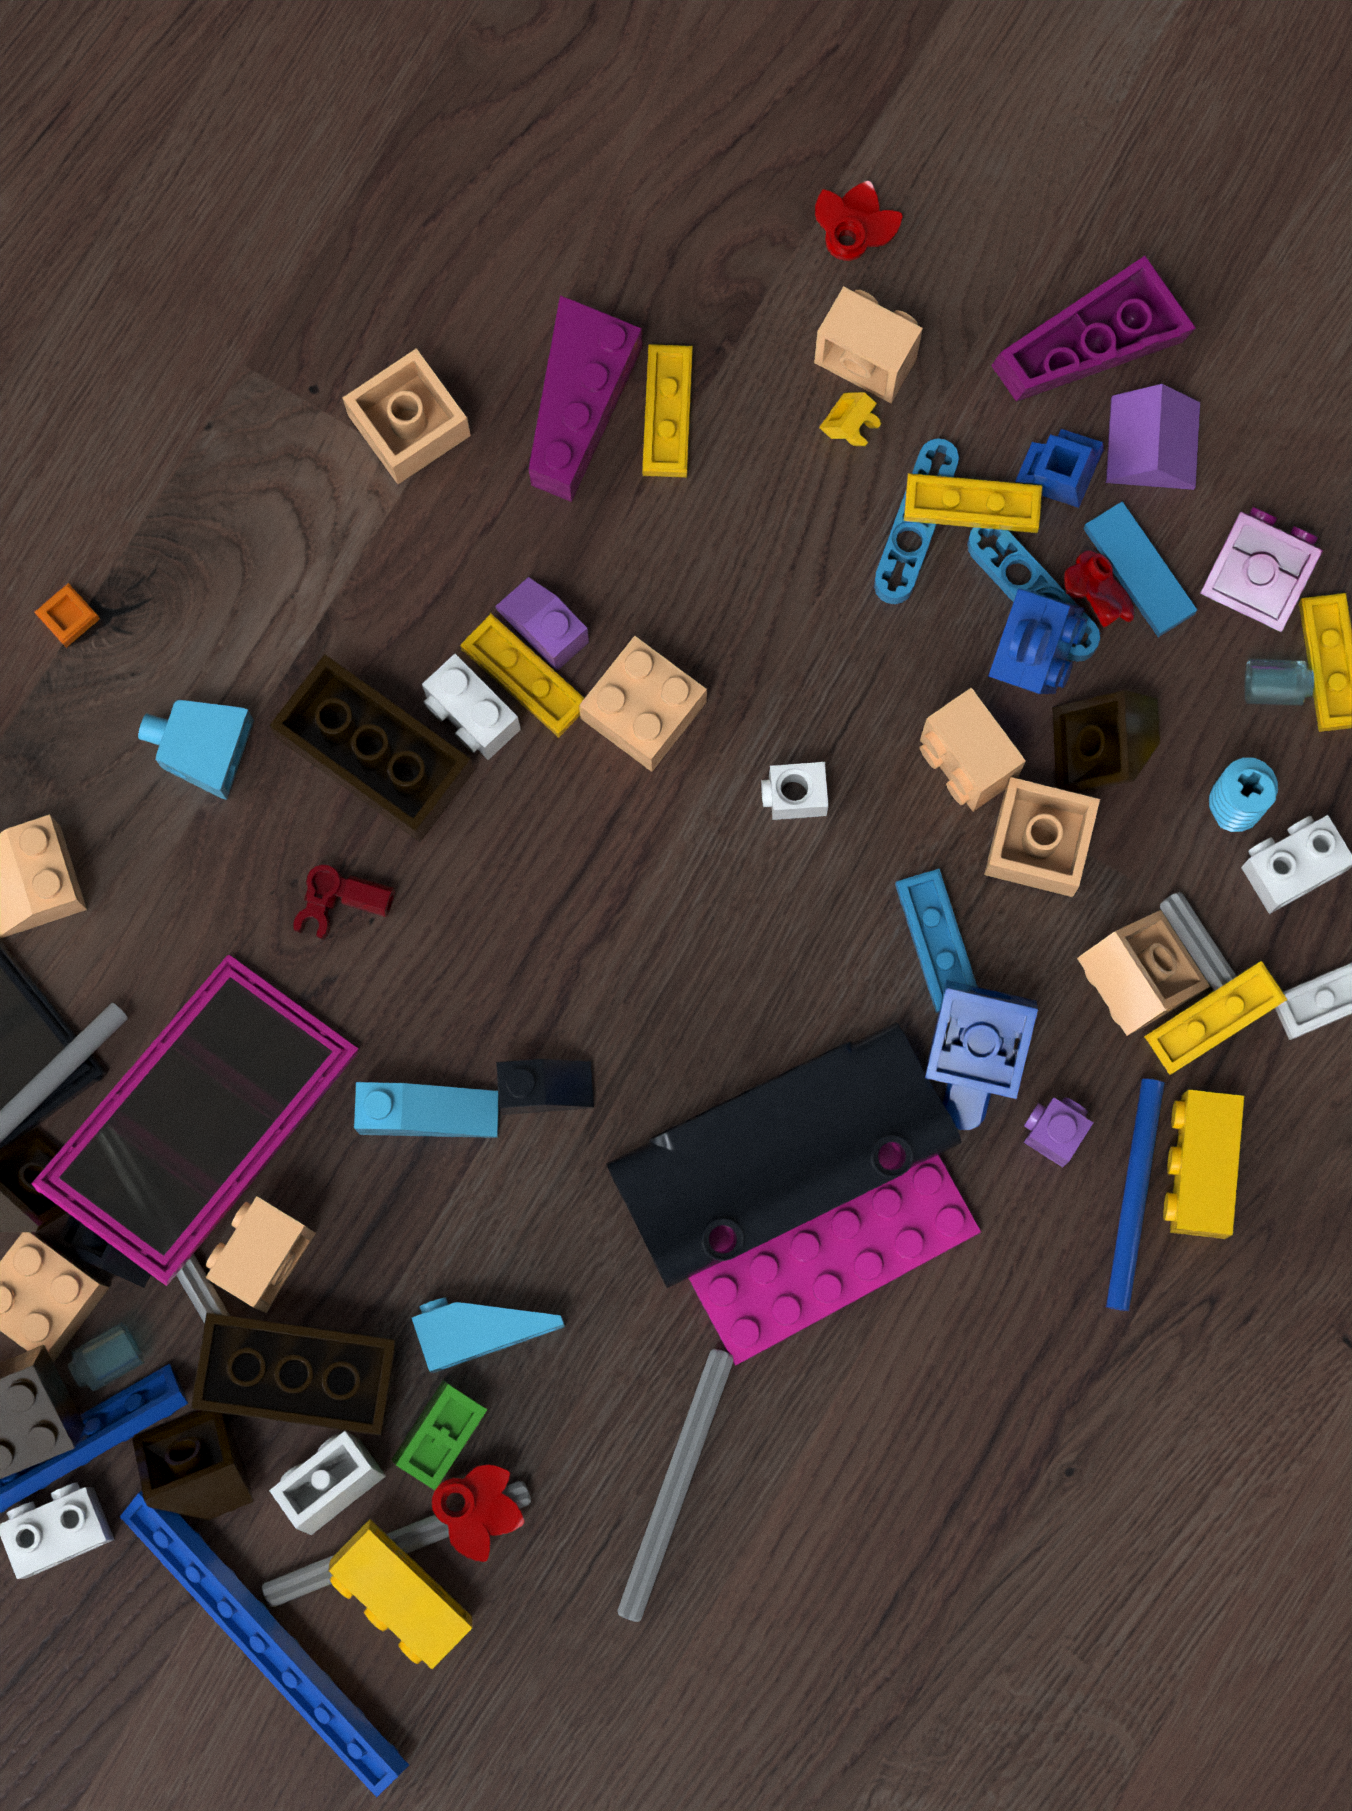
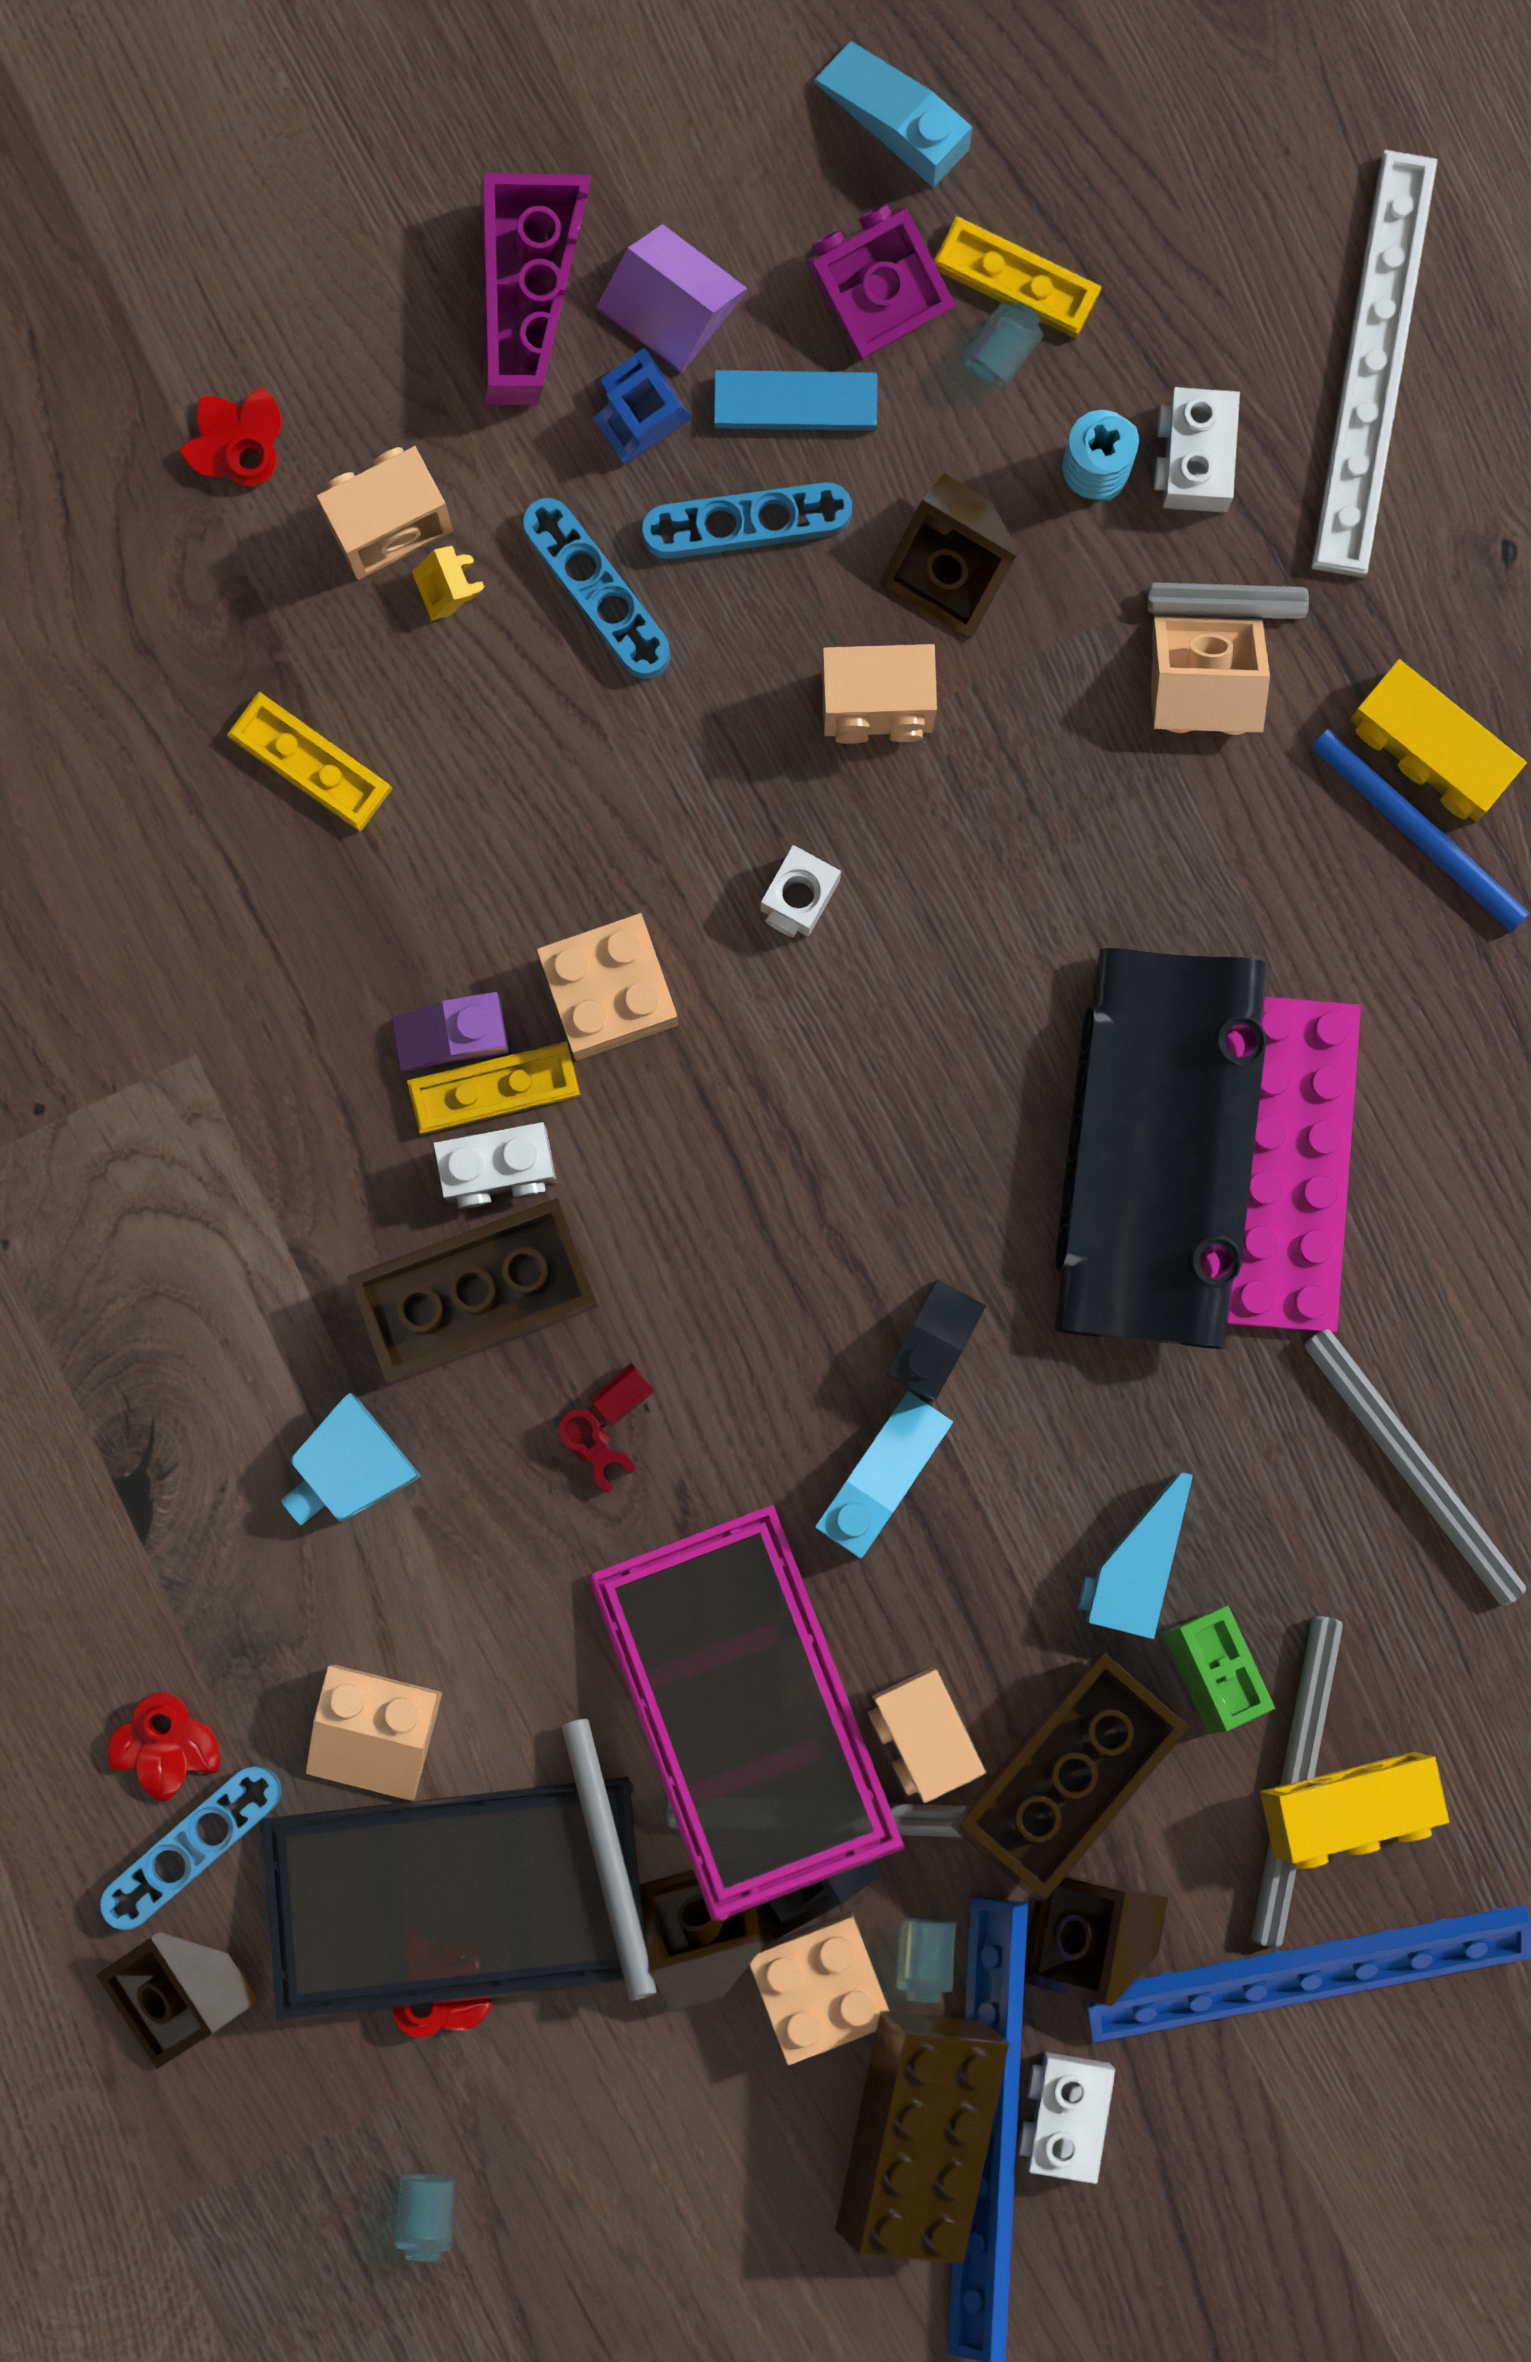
camera: 60 degrees left, 5 degrees up
orange tile [35,583,100,648] -> none
white brick [269,1431,386,1535] -> none
light nougat brick [343,348,471,484] -> none
red plate [432,1465,524,1562] -> none
magenta wedge [529,295,642,502] -> none
dark azure tile [895,869,977,1013] -> none
yellow tile [904,473,1042,533] -> none
brick [925,980,1038,1130] -> none
light nougat brick [984,777,1100,897] -> none
blue brick [988,589,1087,694] -> none
medium lavender brick [1024,1097,1093,1167] -> none
red plate [1064,550,1135,627] -> none
yellow tile [1144,961,1288,1075] -> none

